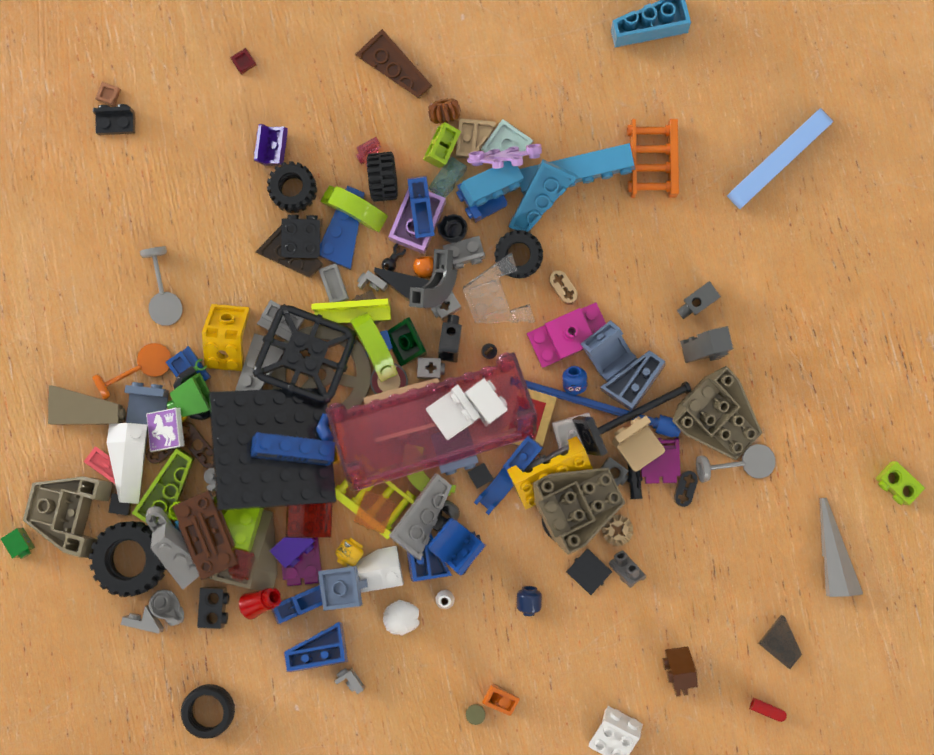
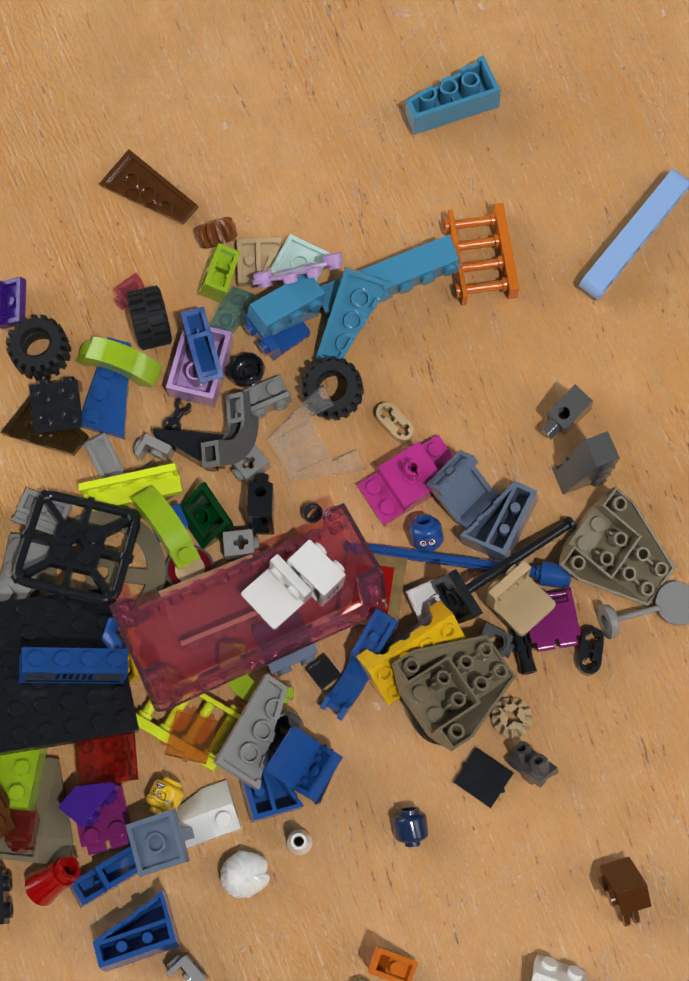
camera: 10 degrees left, 10 degrees down
orange piece [413,256,434,278] -> none

